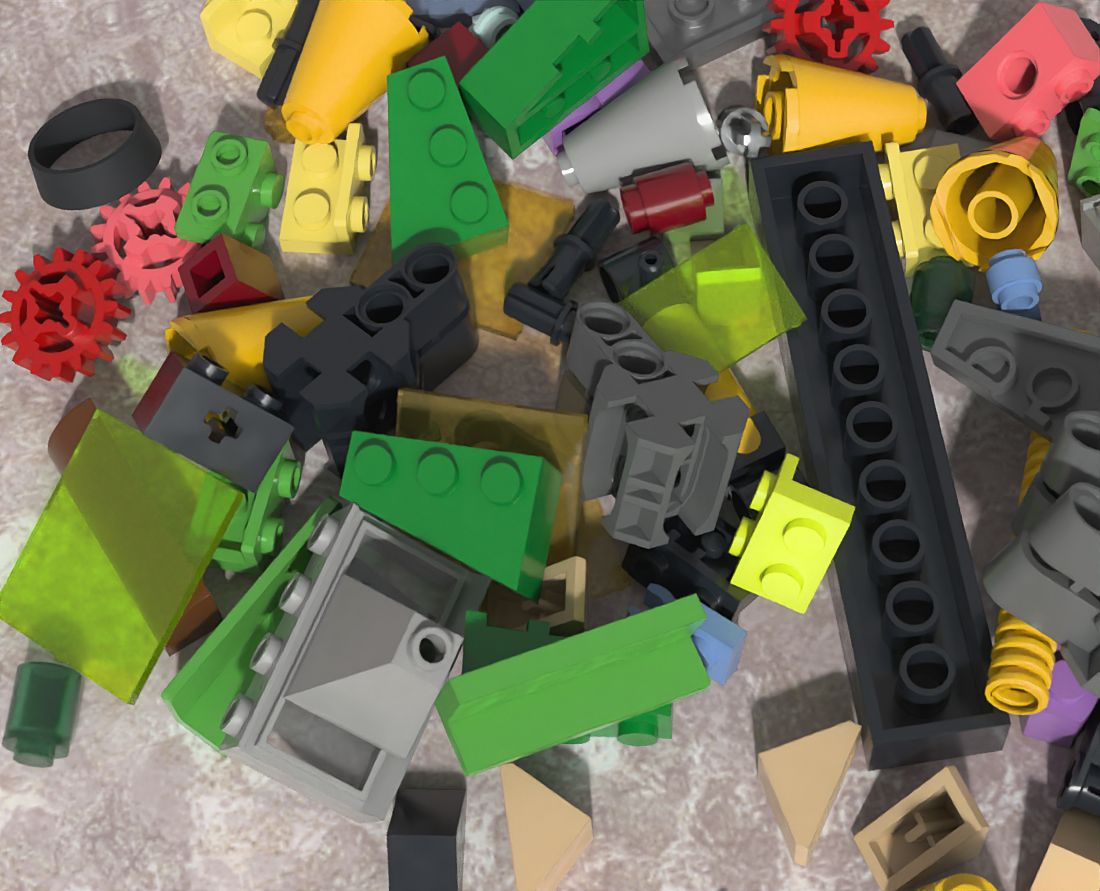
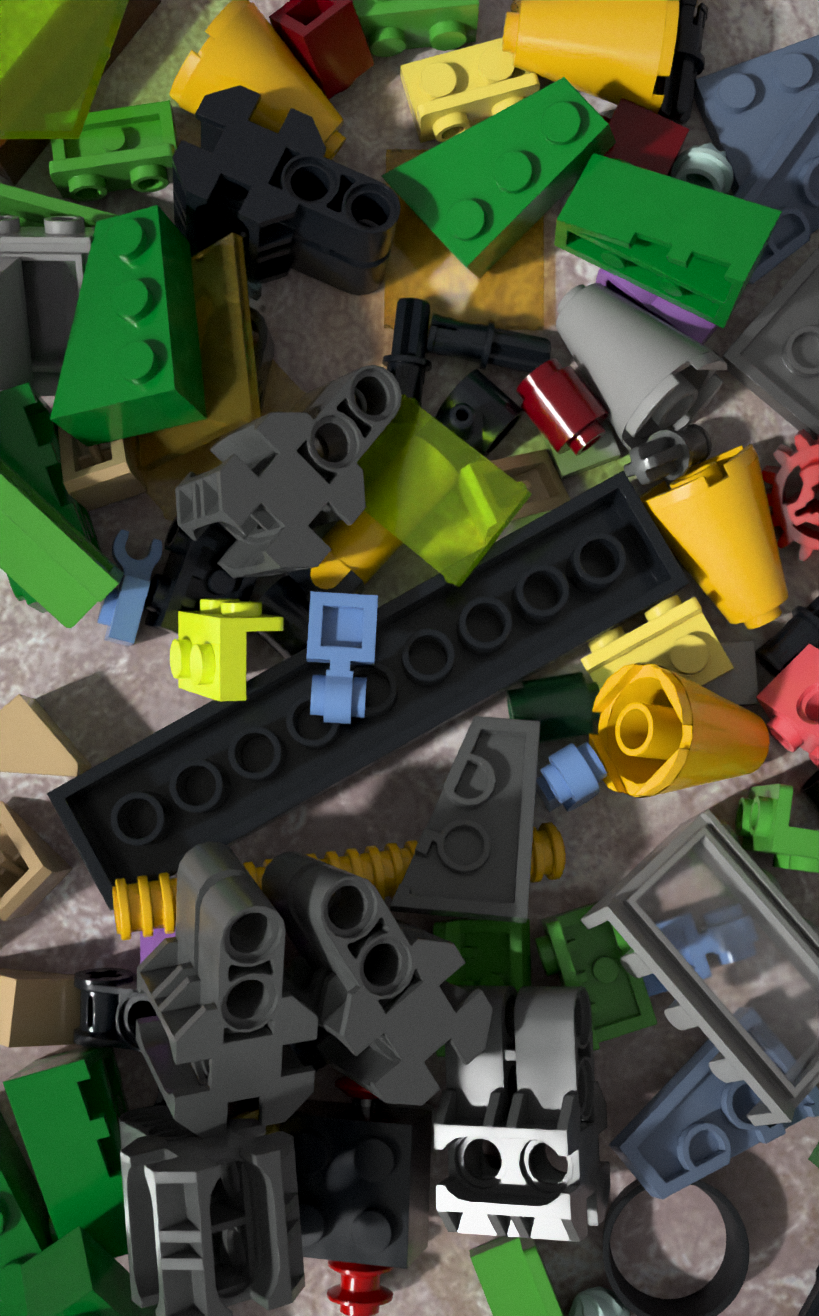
camera: 60 degrees right, 20 degrees up
black brick [131,350,295,493] -> none
none -> medium blue plate [306,591,378,724]

